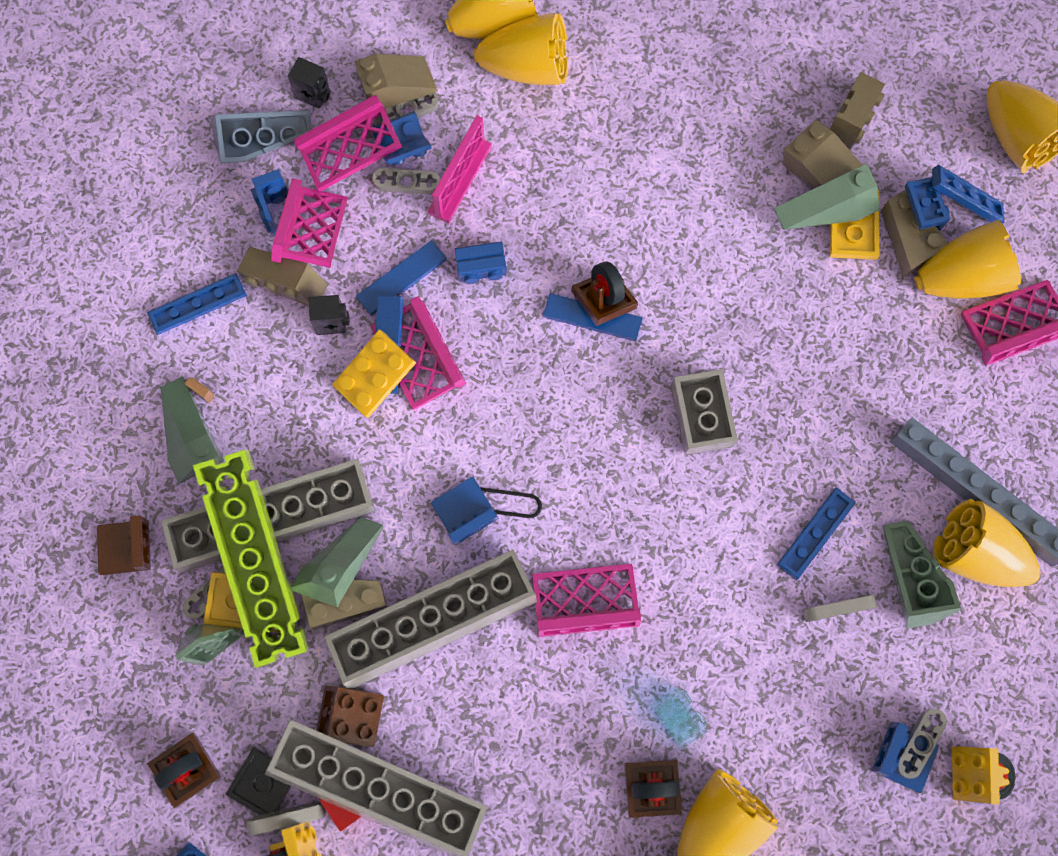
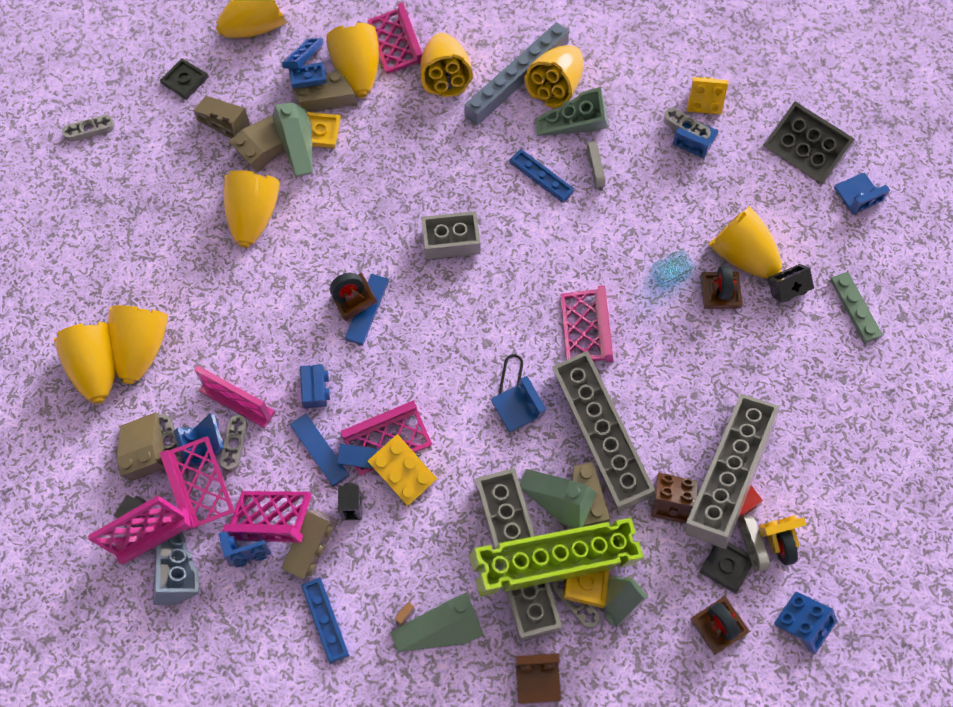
camera: 85 degrees left, 10 degrees down
none -> dark pink fence [88,496,191,565]
none -> pearl dark grey tile [159,58,209,100]
none -> yellow cylinder [223,170,280,248]
none -> yellow cylinder [420,32,473,97]

